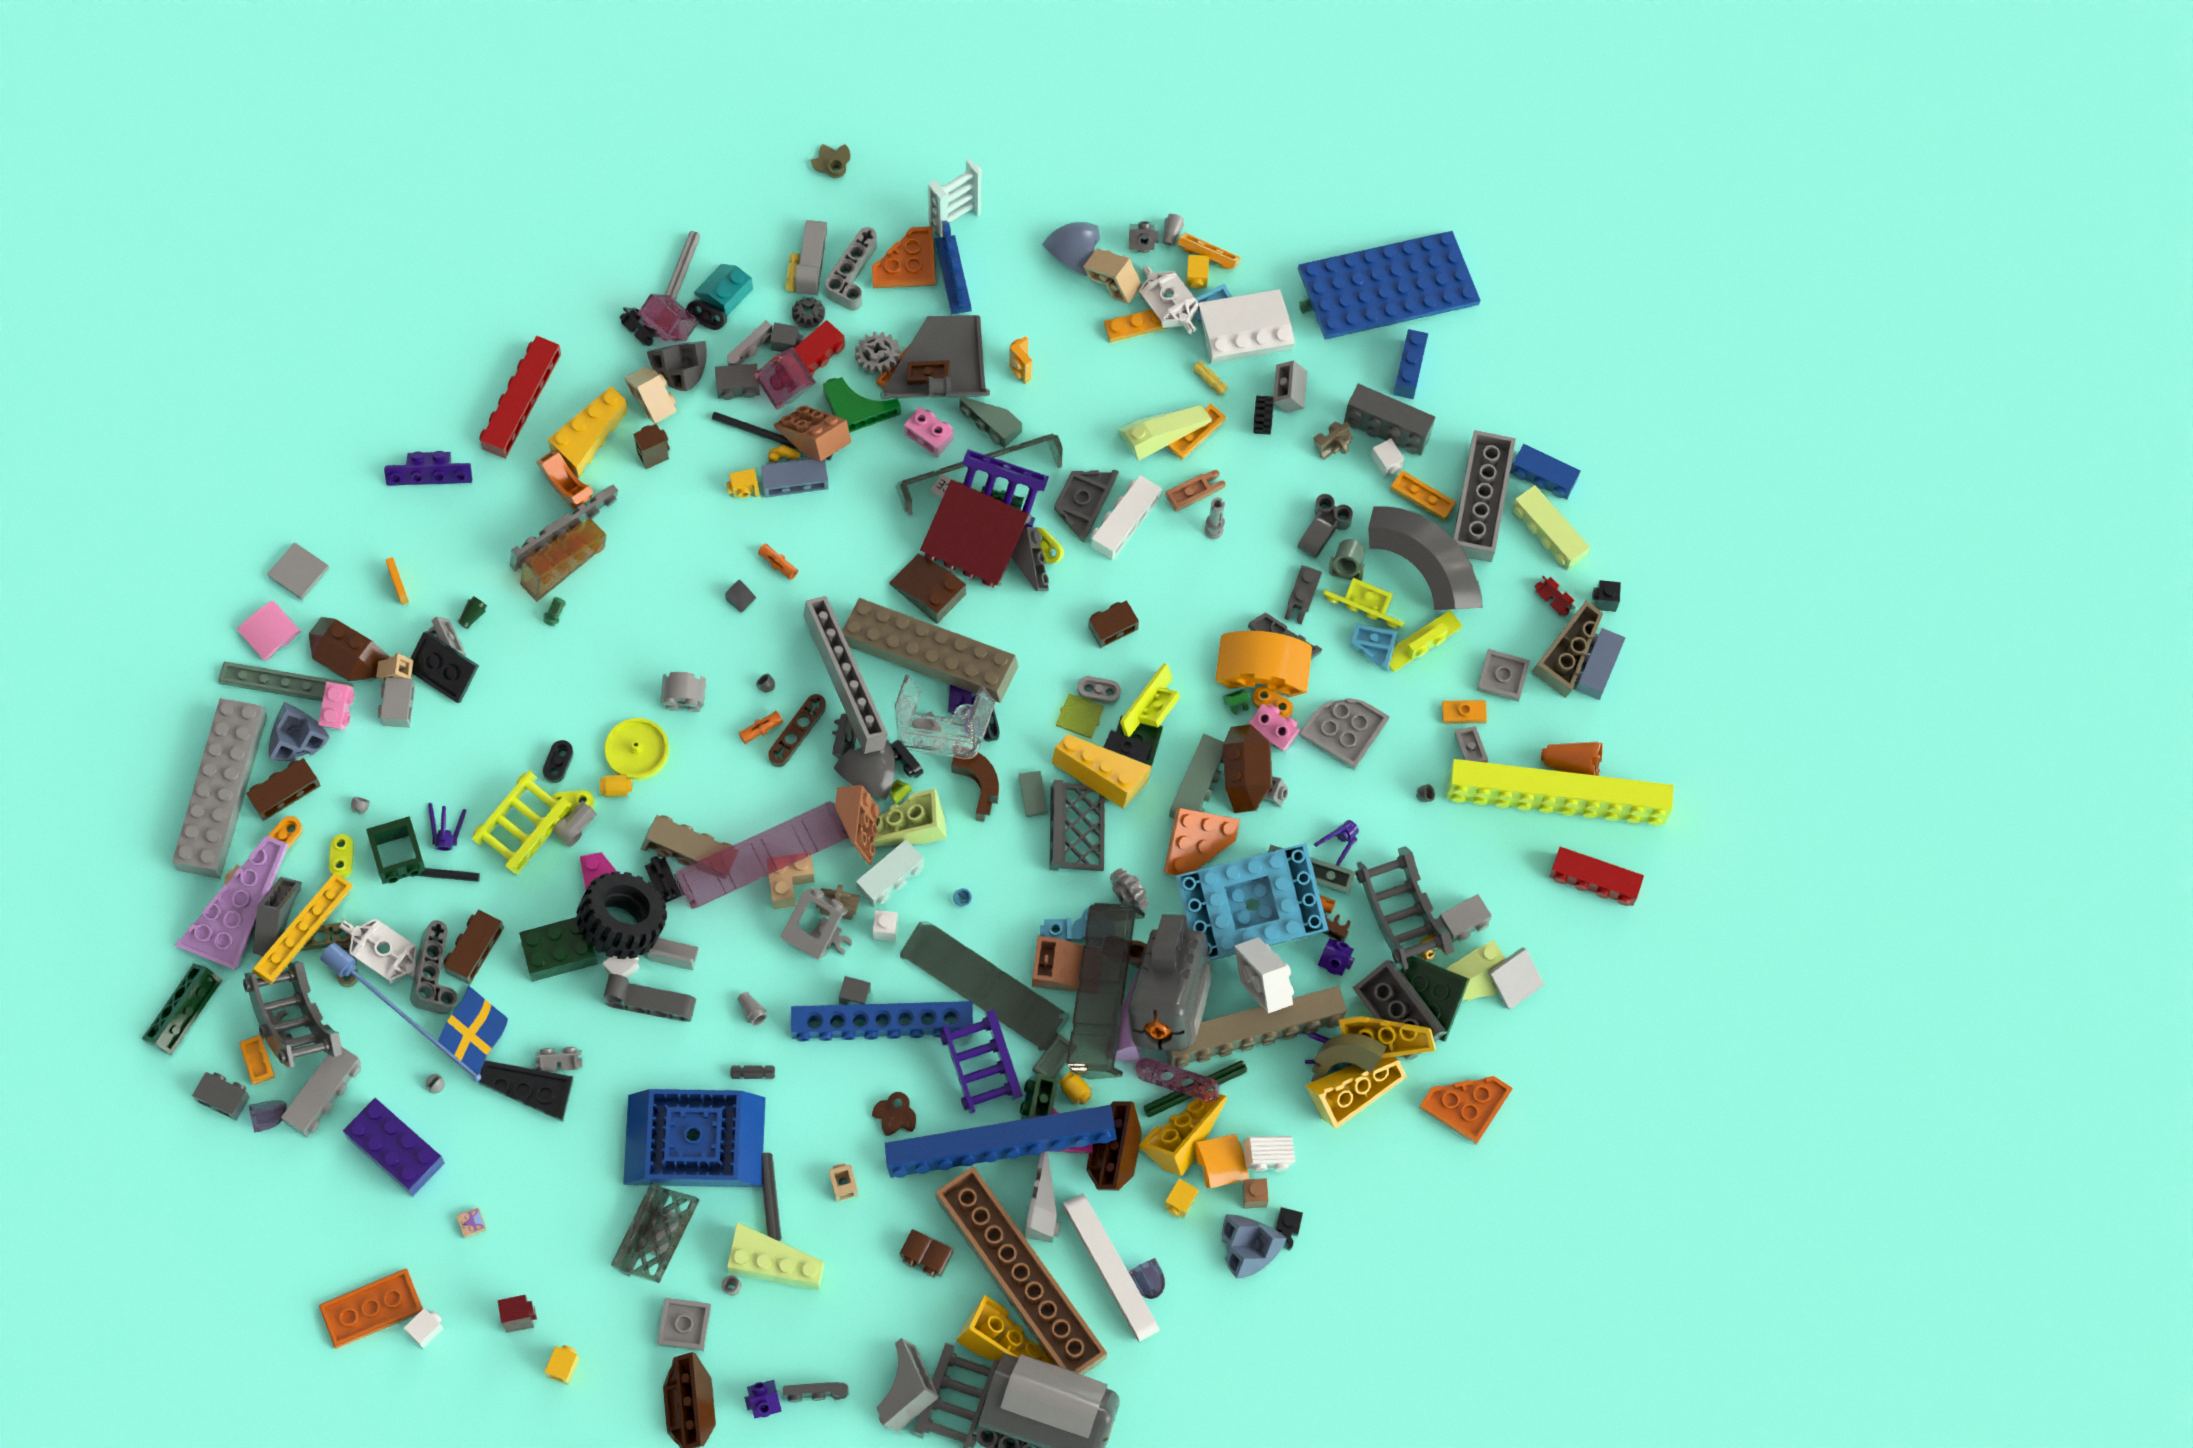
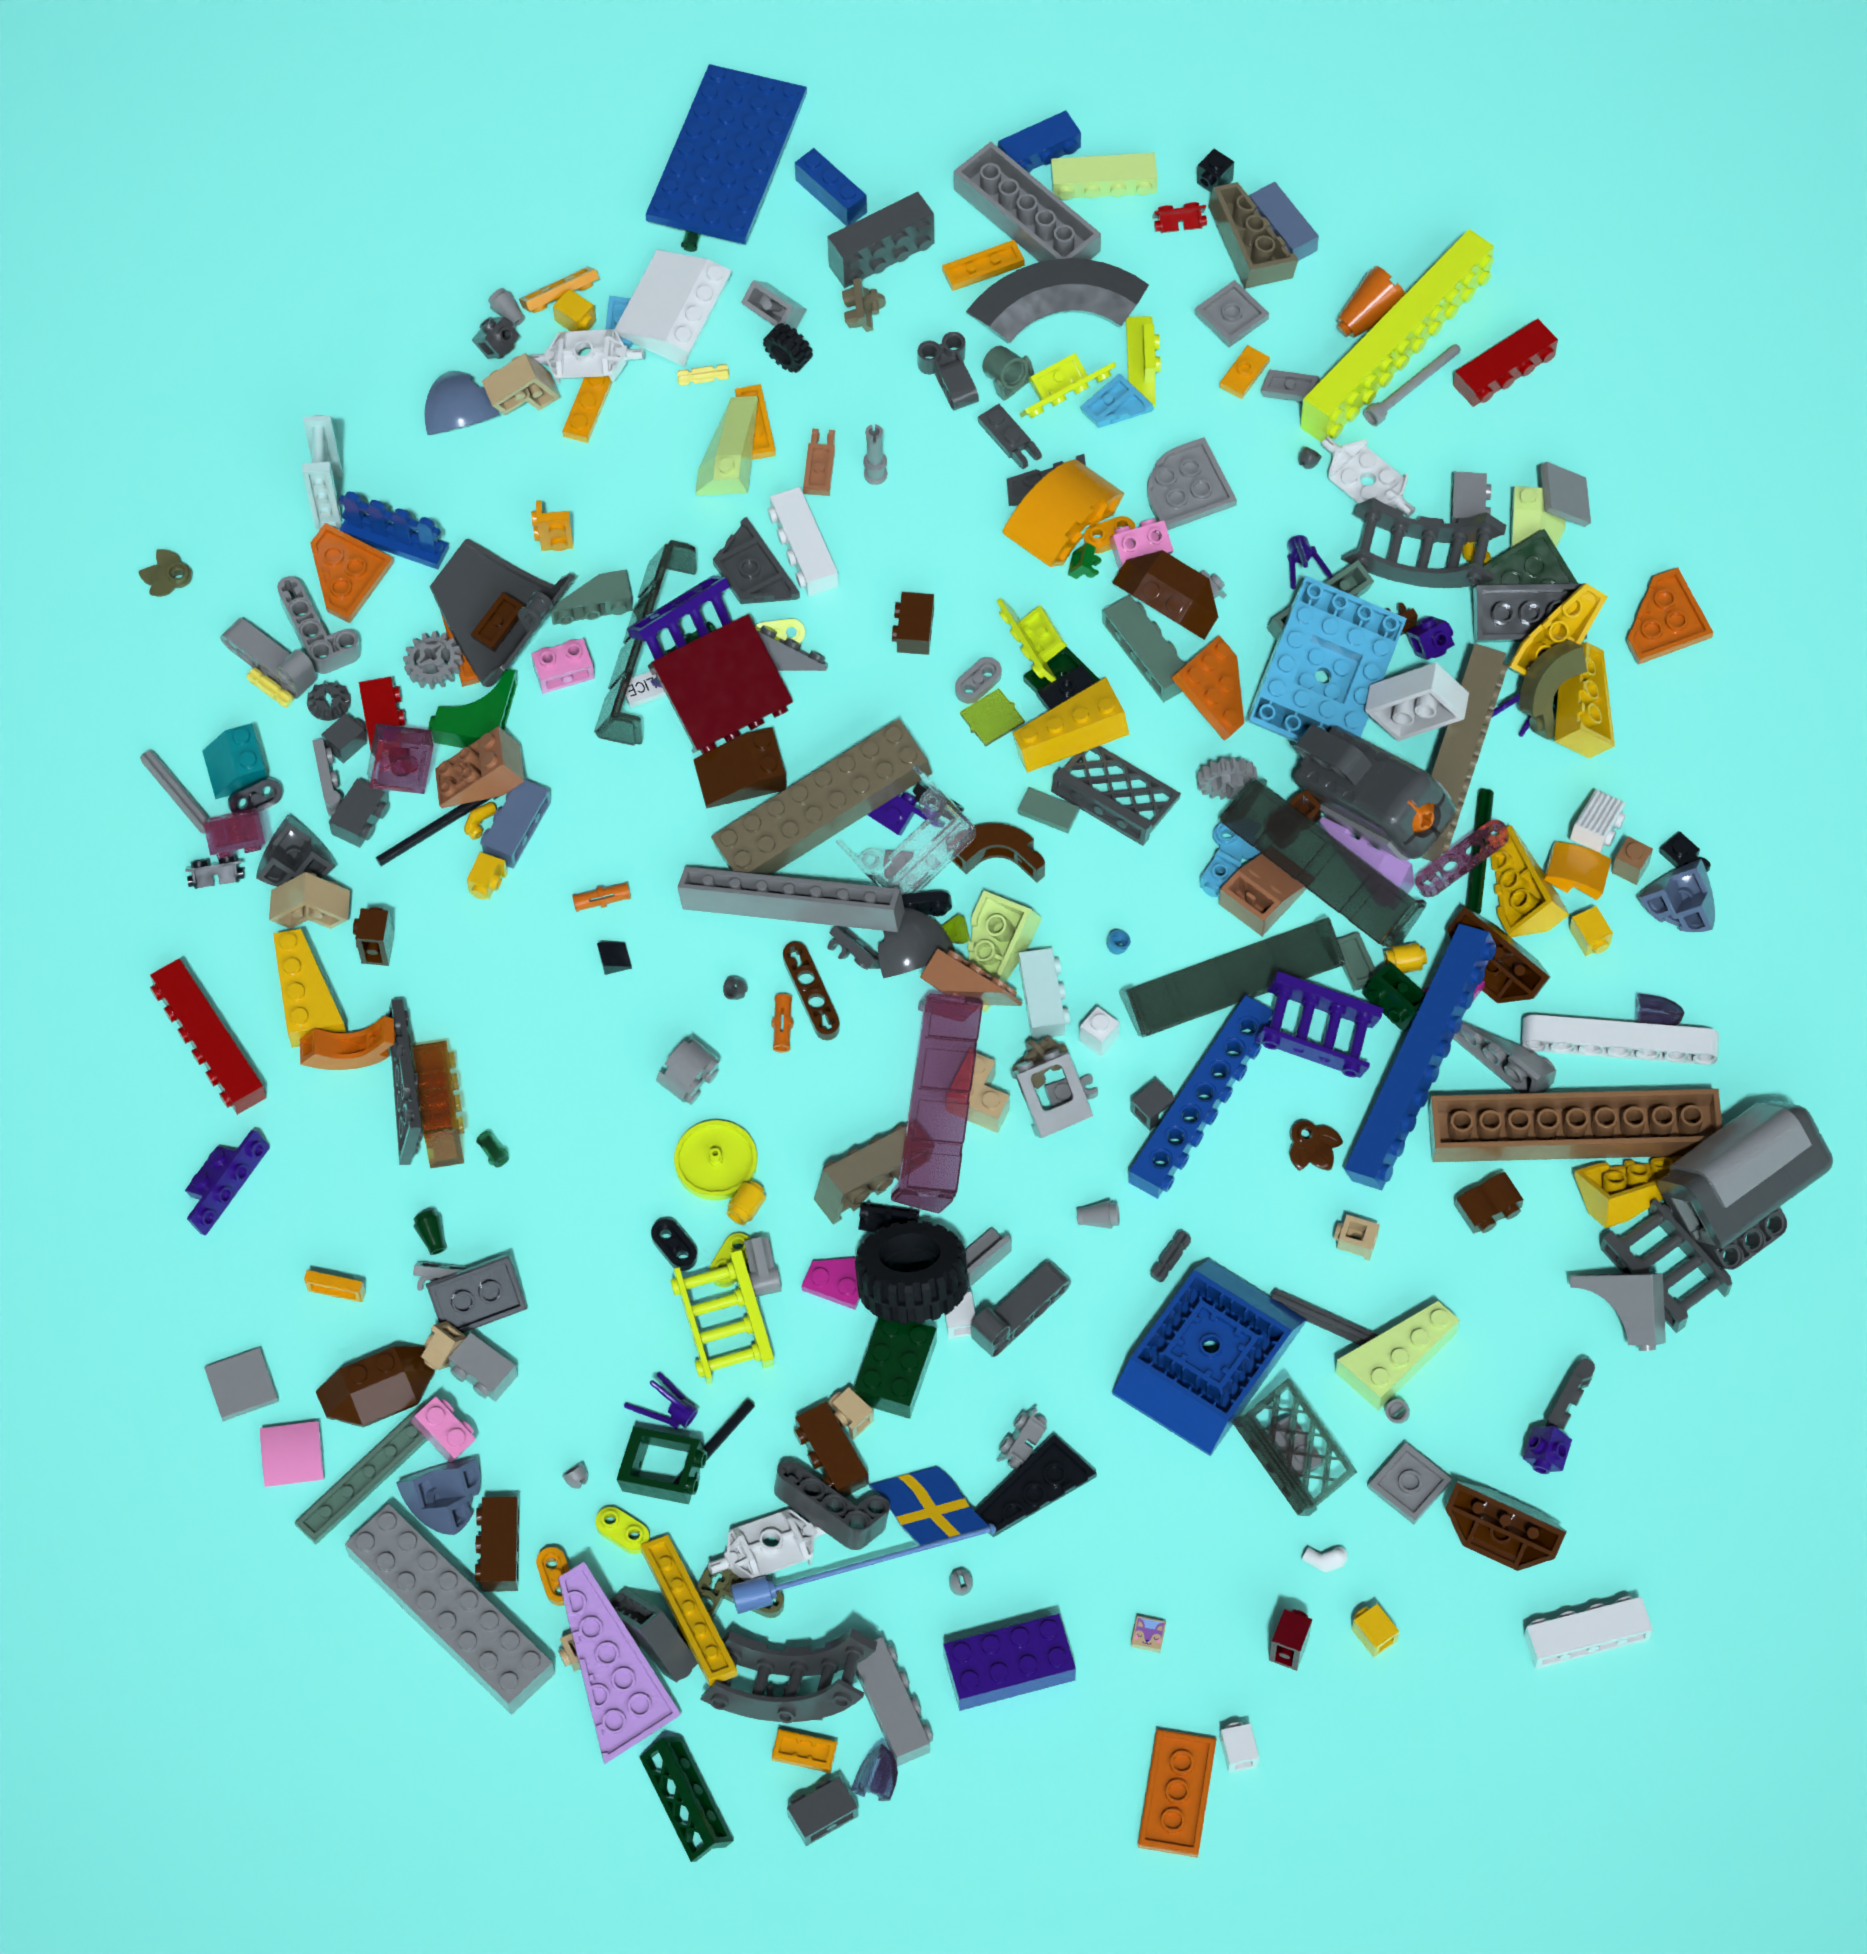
camera: 50 degrees left, 5 degrees down
white brick [1371,438,1404,477] -> none
none -> tan brick [828,1387,874,1440]
none -> white arm [1302,1547,1348,1573]
none -> white plate [1321,437,1416,517]
none -> light grey piece [1363,344,1461,427]

